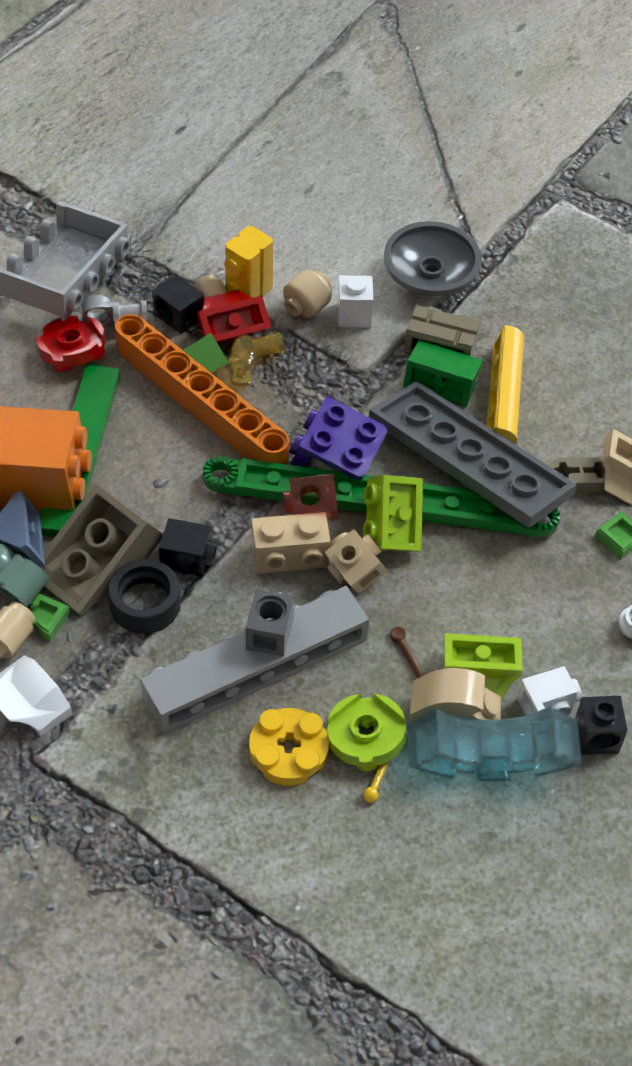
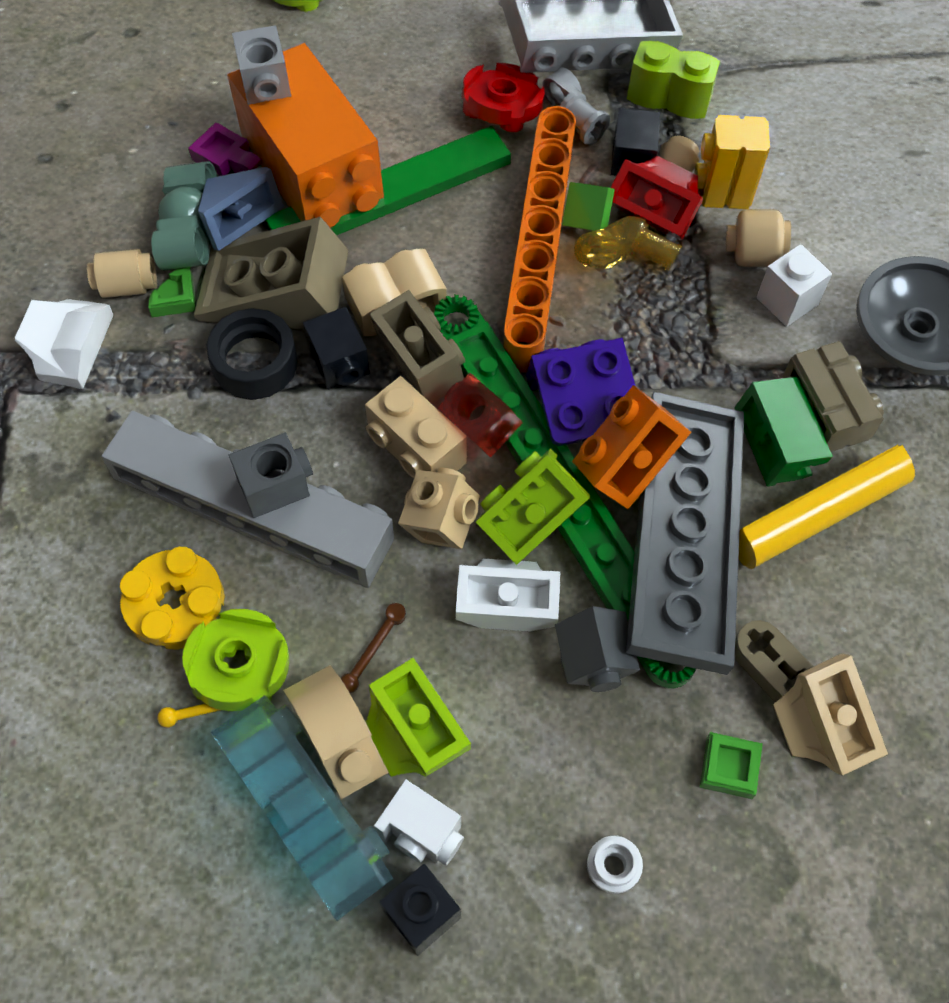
camera: 55 degrees right, 10 degrees up
none -> tan brick [342,249,447,336]
none -> dark tan brick [369,290,465,404]
none -> white slope [456,558,560,632]
none -> dark grey brick [555,606,640,692]
none -> orange brick [572,385,691,509]
none -> lime brick [627,41,720,119]

